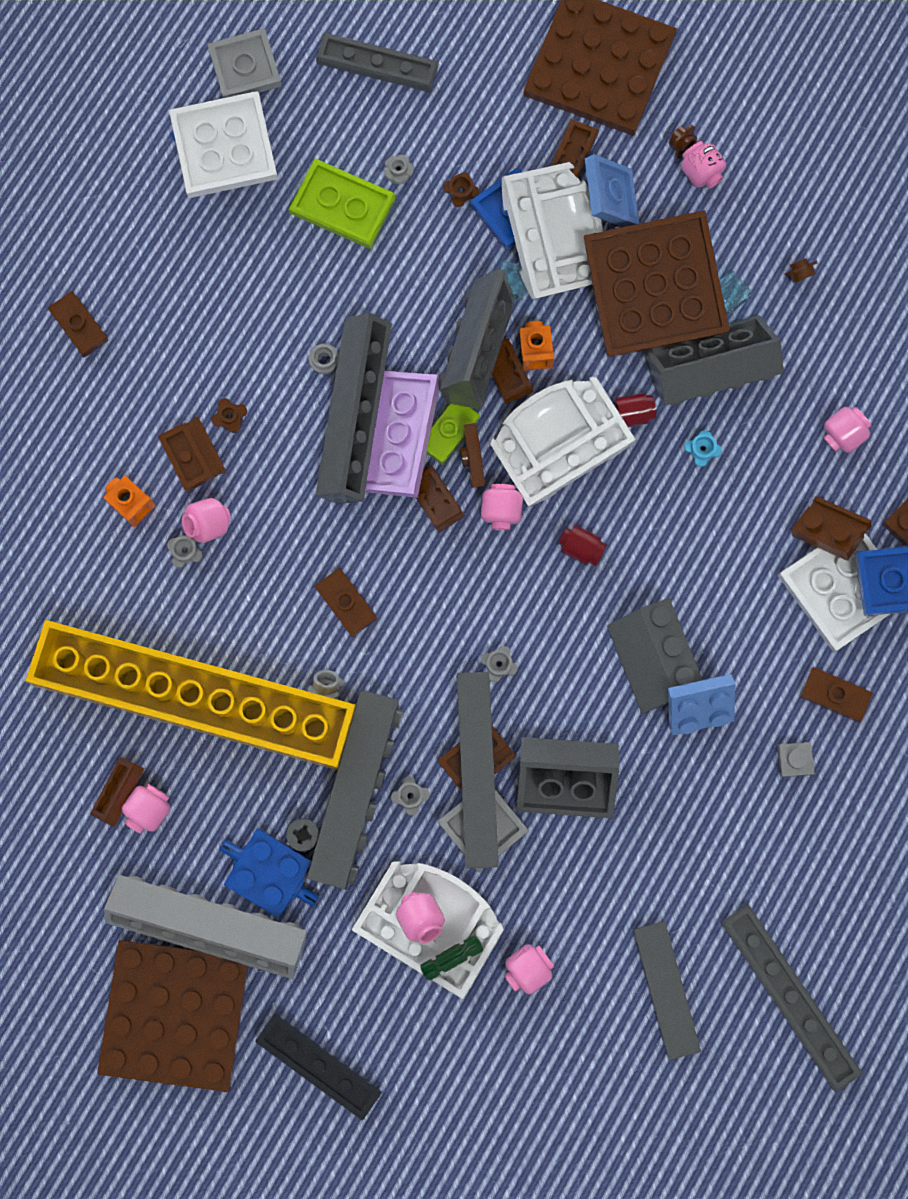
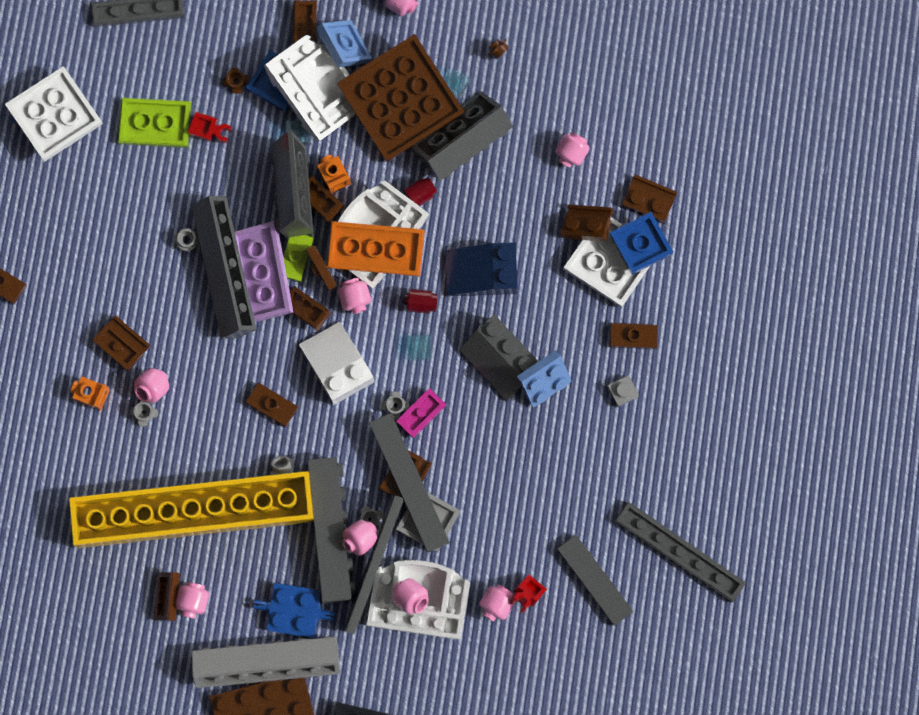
camera: 25 degrees left, 0 degrees up
light grey plate [207,28,282,98] -> none
reddish brown plate [211,398,247,433] -> none
dark grey wheel [286,818,320,852] -> none
light grey plate [384,155,413,184] -> none
dark green axle [420,935,484,980] -> none
dark grey slope [516,737,619,819] -> none
medium azure plate [684,430,722,467] -> none
none -> red plate [188,111,232,143]
none -> white slope [299,322,374,405]
none -> orange tile [327,221,425,277]
none -> bright pink head [342,520,378,556]
none -> dark grey tile [343,495,403,635]
none -> dark pink plate [396,388,446,439]
none -> clear light blue plate [407,335,432,361]
none -> dark blue slope [445,242,518,297]
none -> red plate [510,574,547,613]

